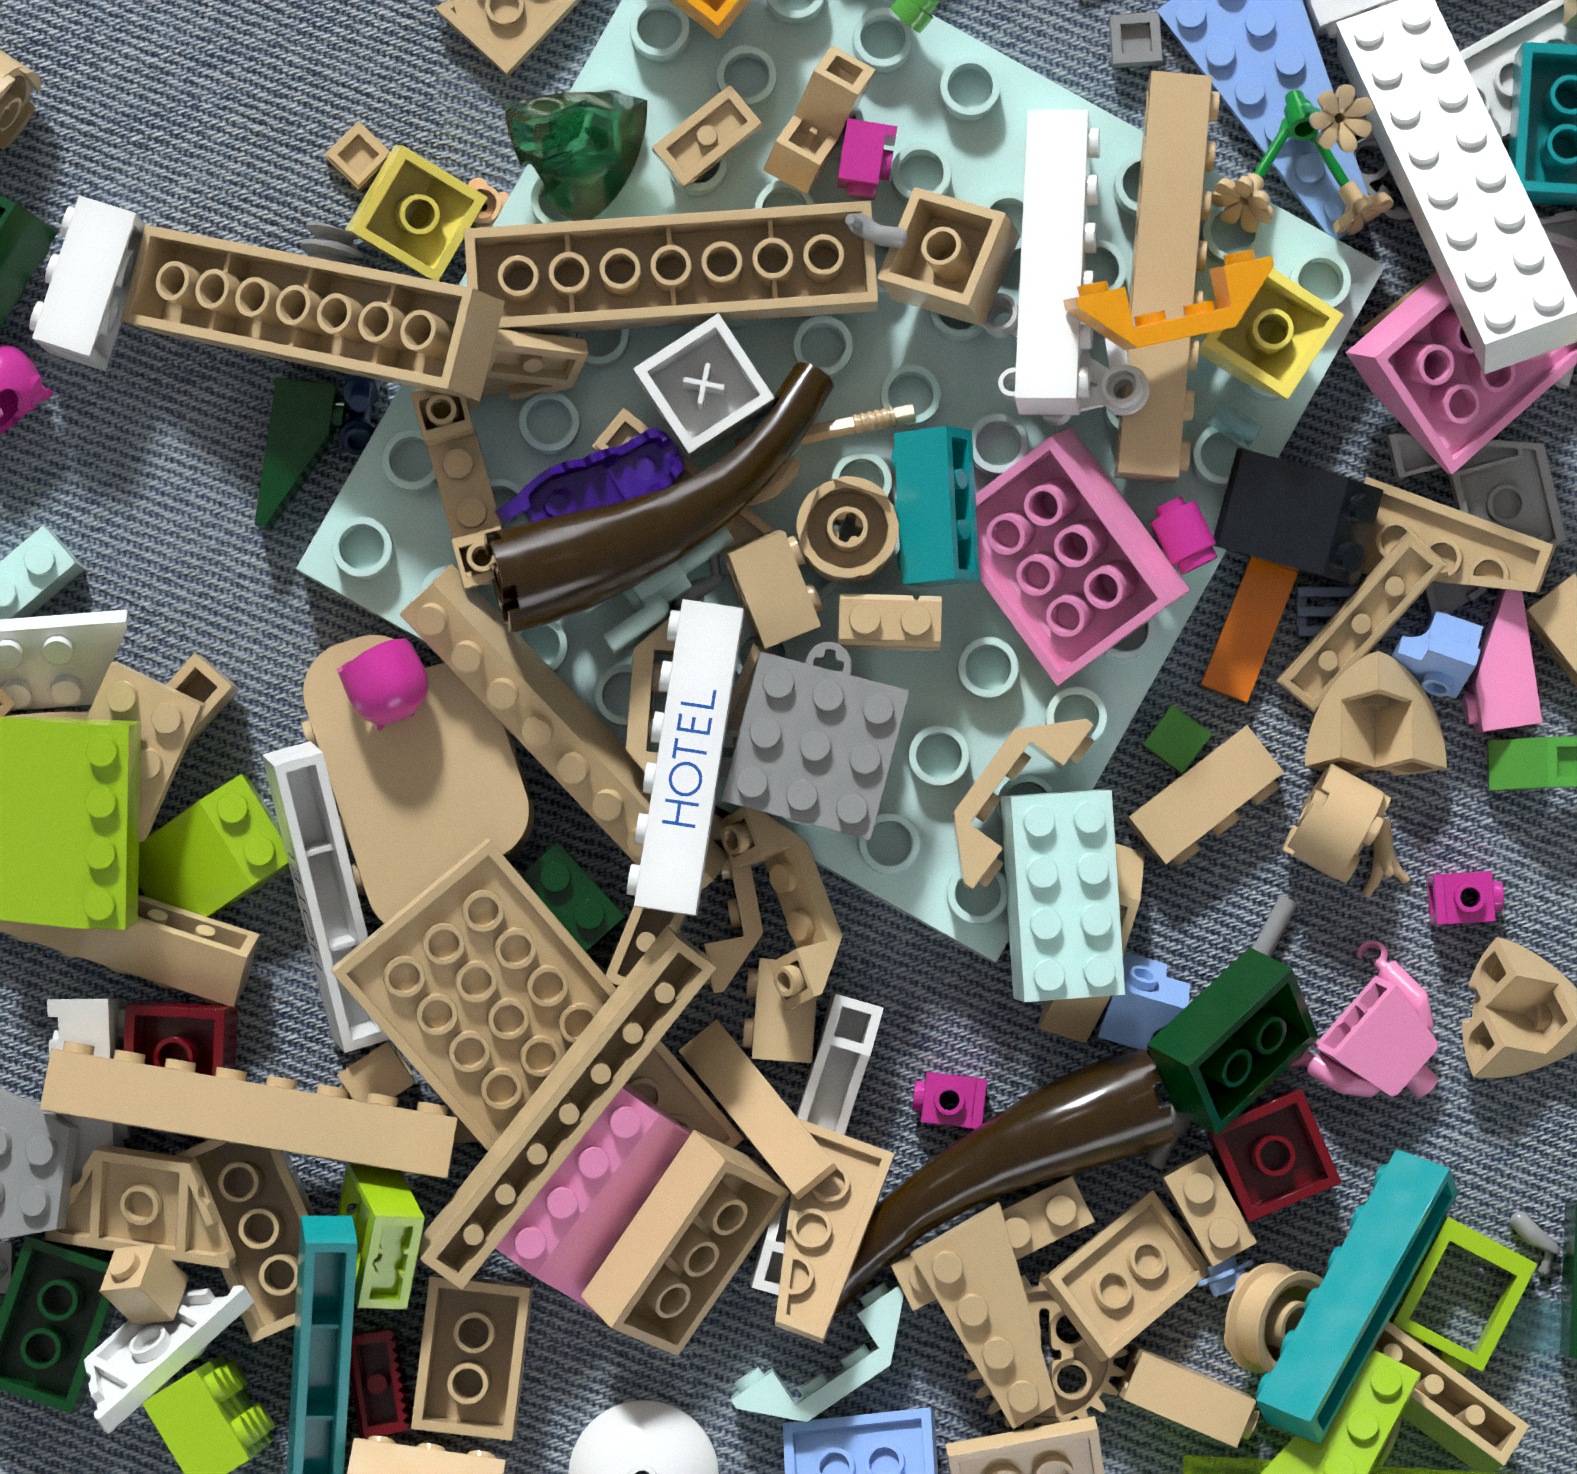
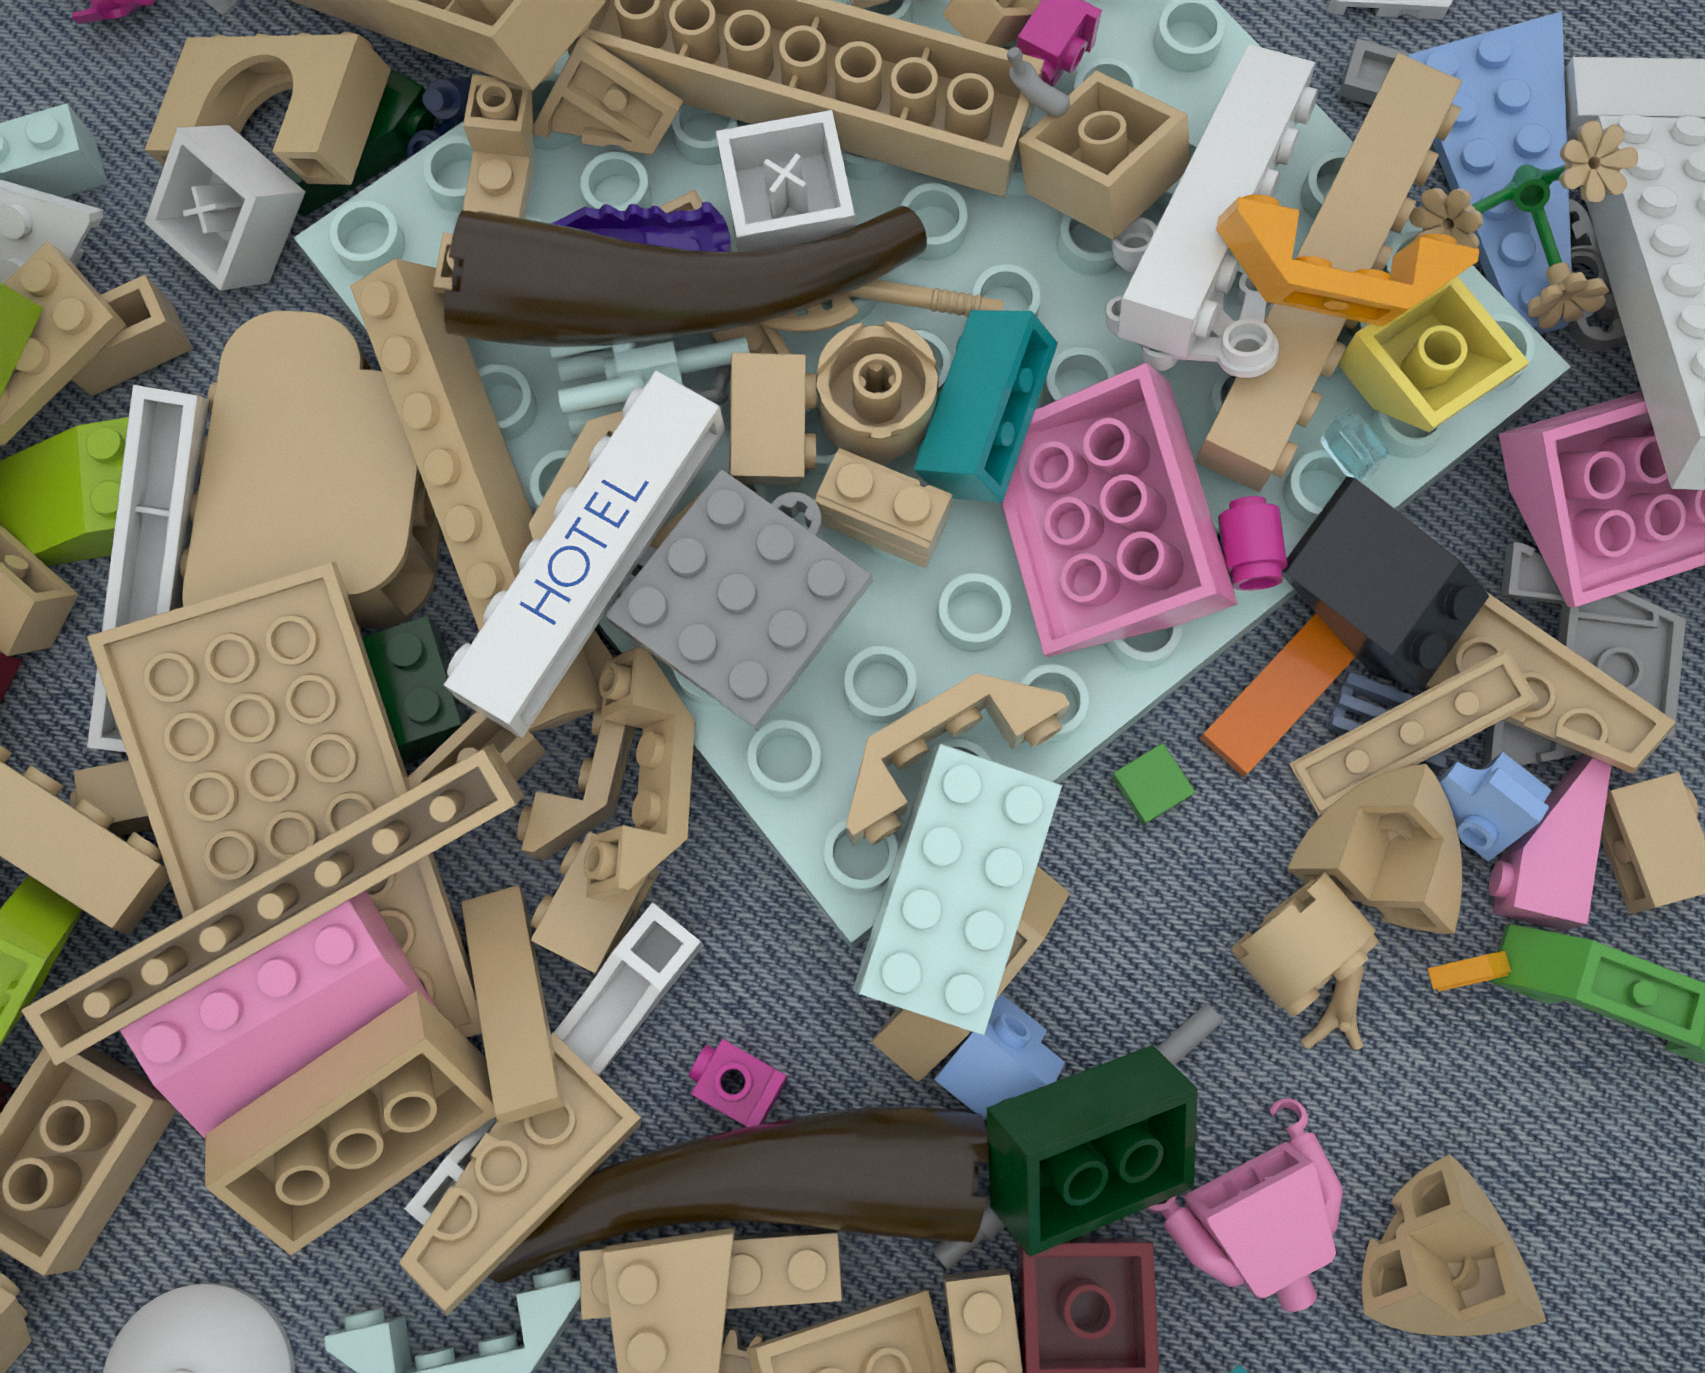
camera: 25 degrees right, 10 degrees down
dark pink helmet [337,638,428,731] -> none
tan brick [1125,725,1284,867] -> none
dark pink brick [1426,871,1504,926] -> none
none -> white brick [144,125,305,290]
none -> tan arch [145,32,391,185]
none -> light orange tile [1427,951,1512,992]

